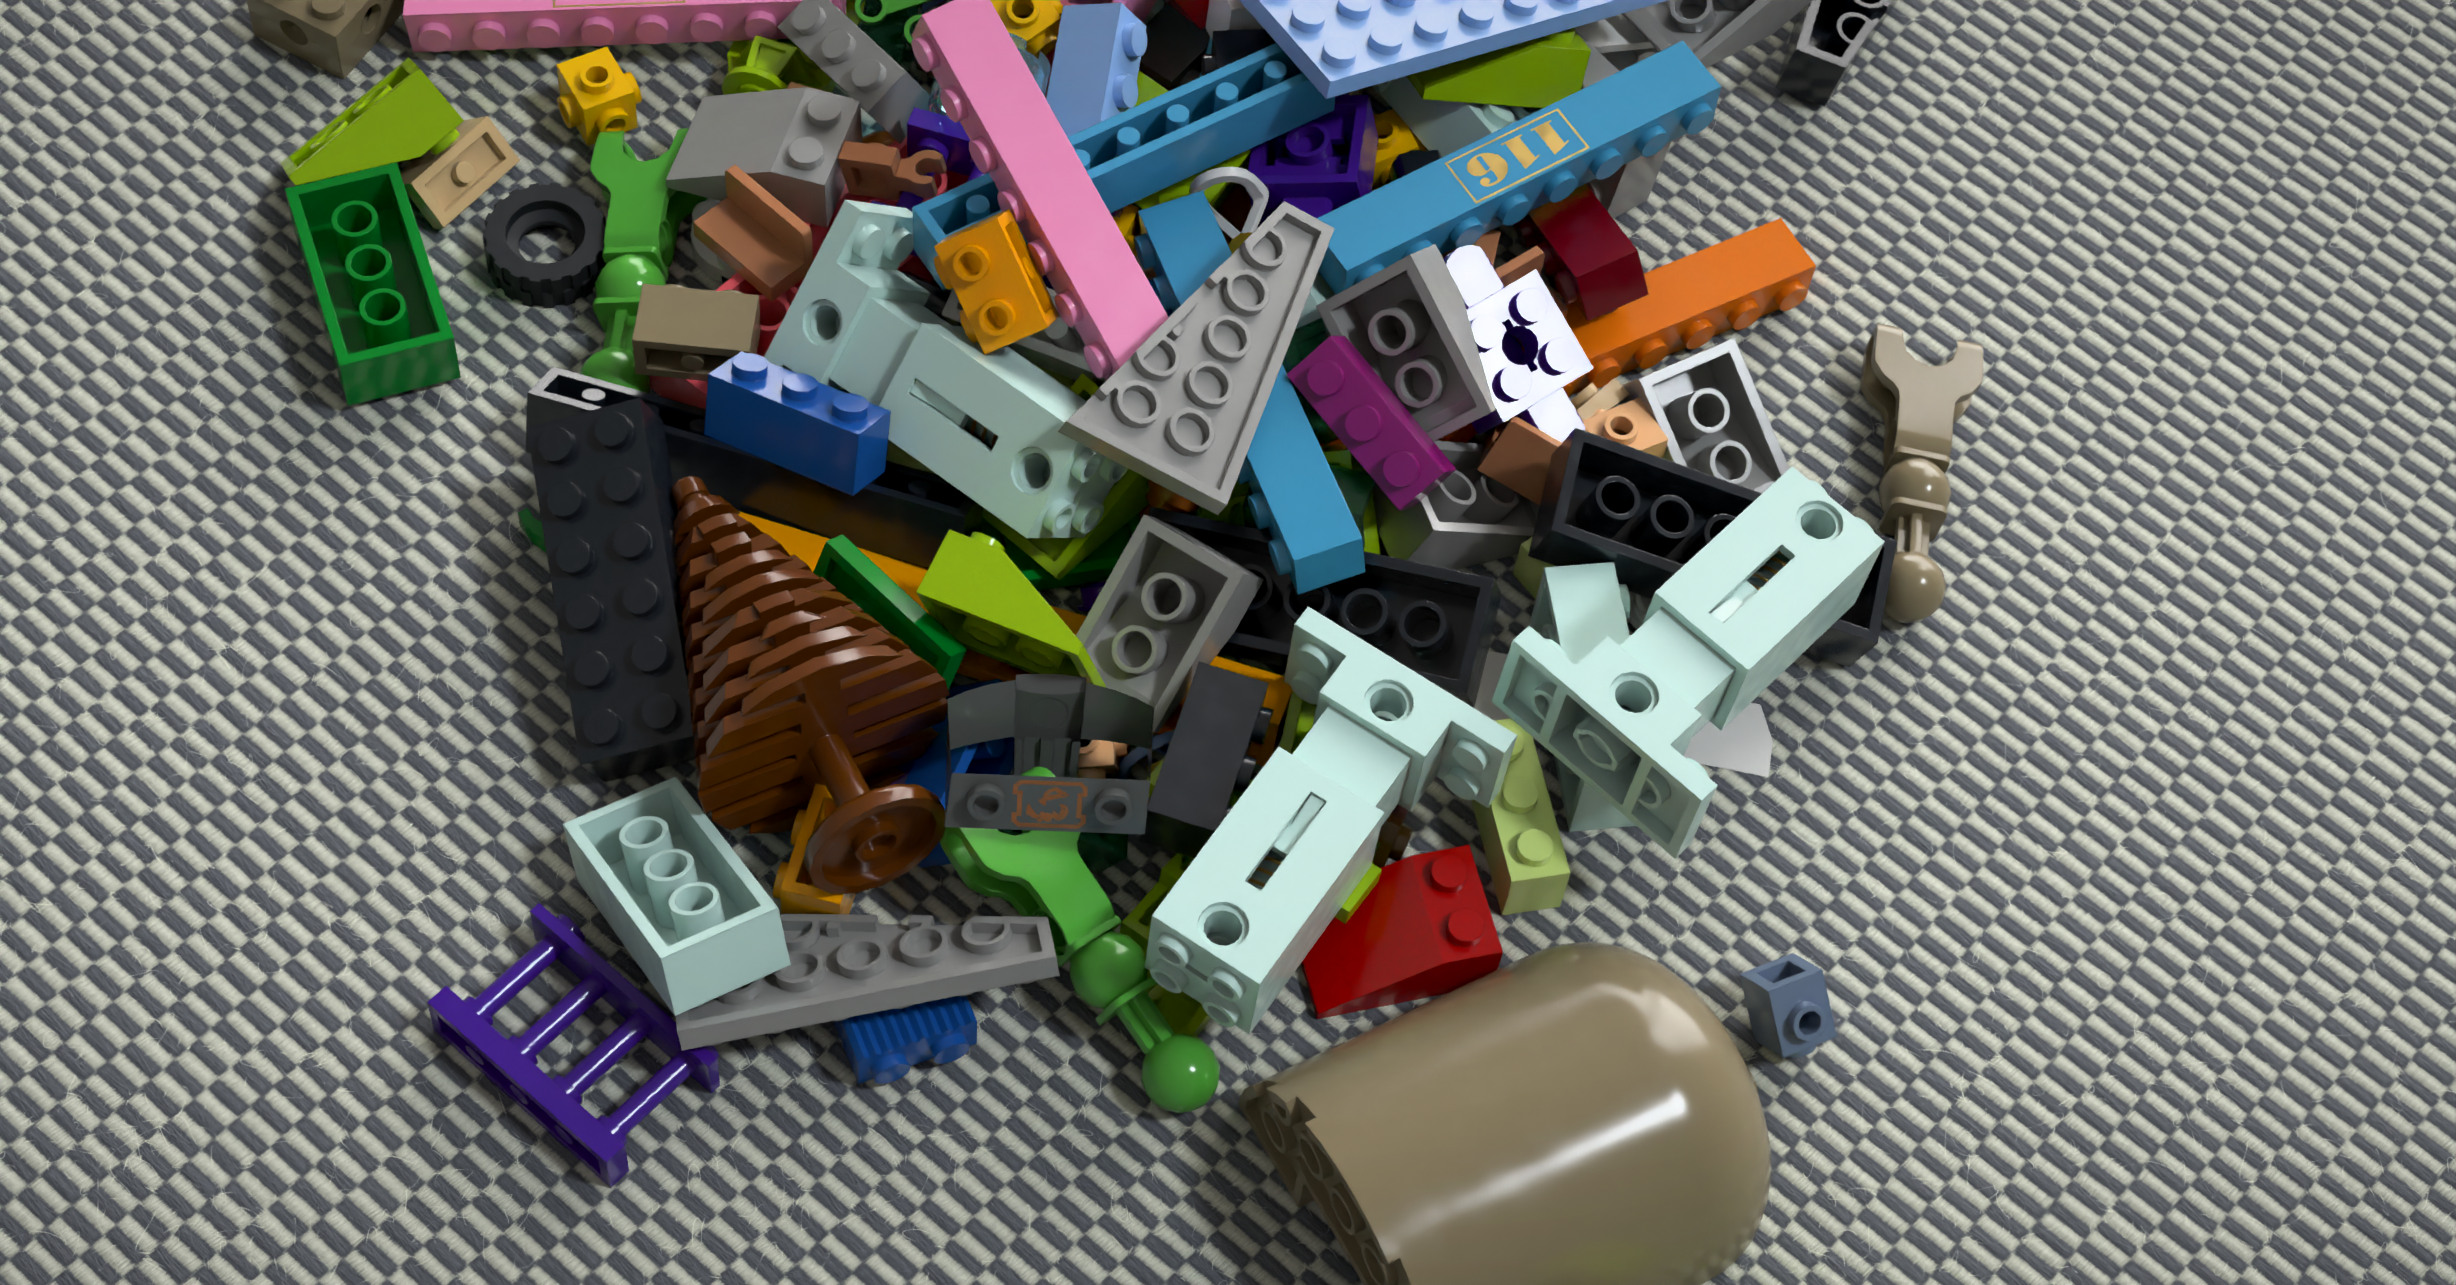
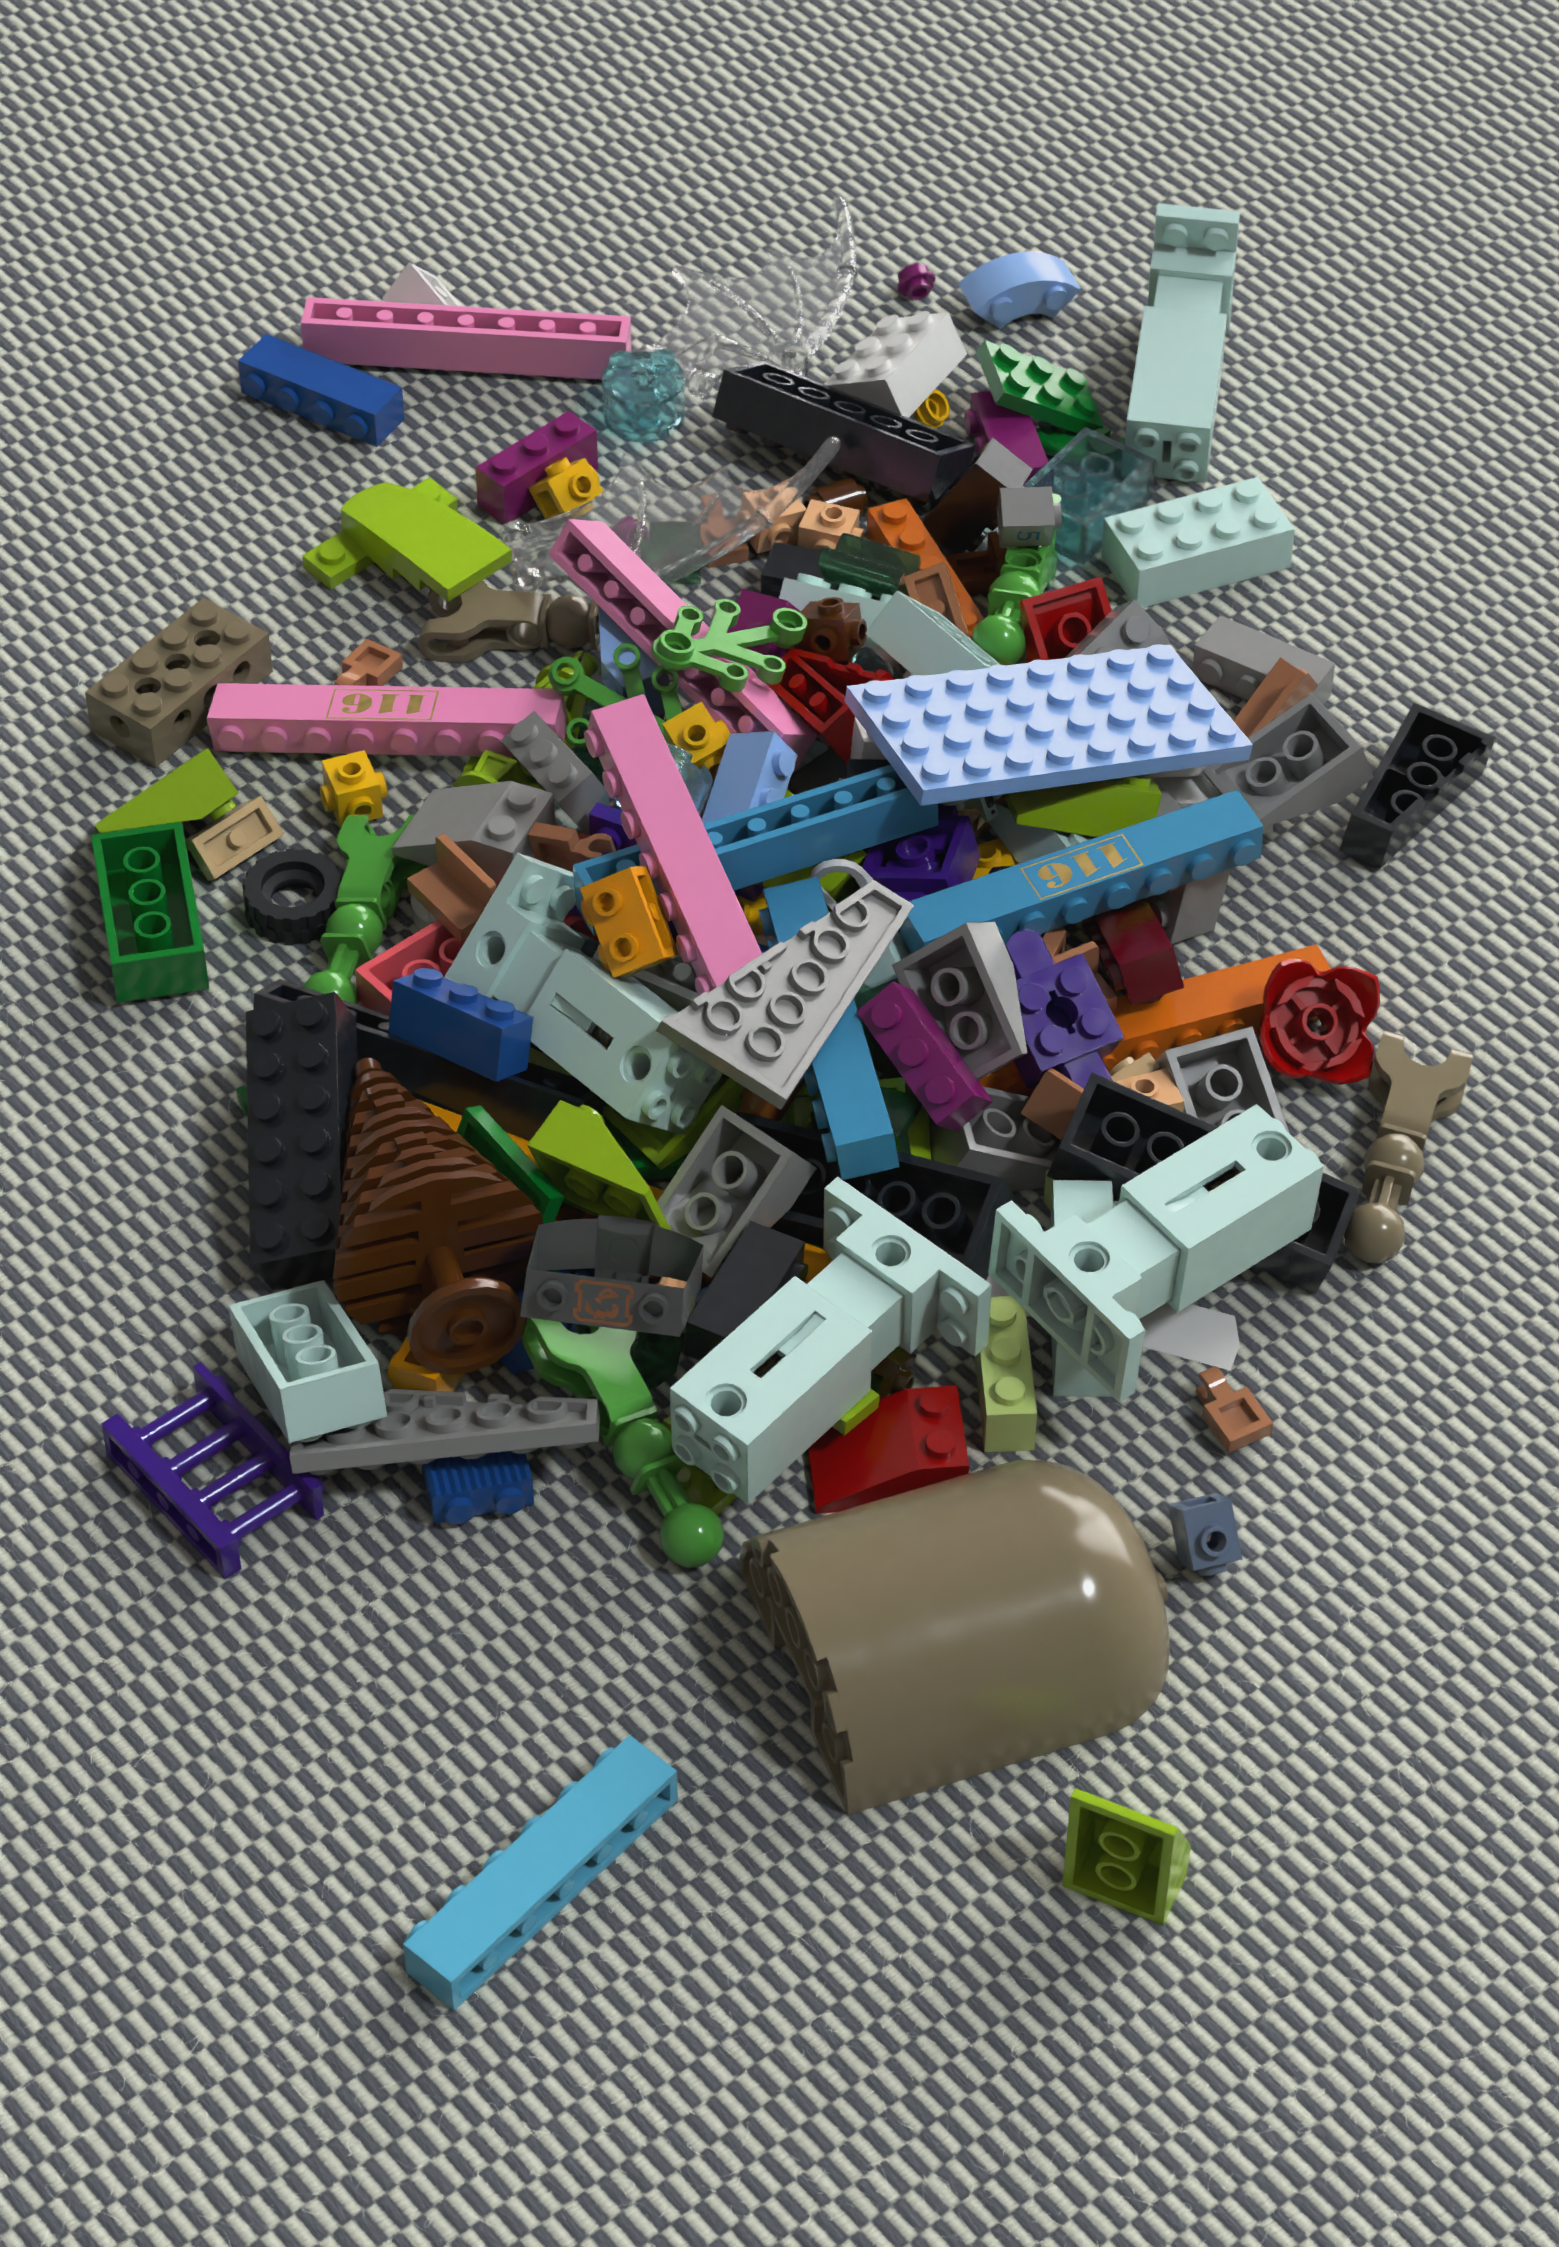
camera: 15 degrees right, 10 degrees down
dark tan brick [632,284,761,381] -> none
none -> nougat plate [1195,1366,1273,1453]
none -> red brick [1259,959,1380,1085]

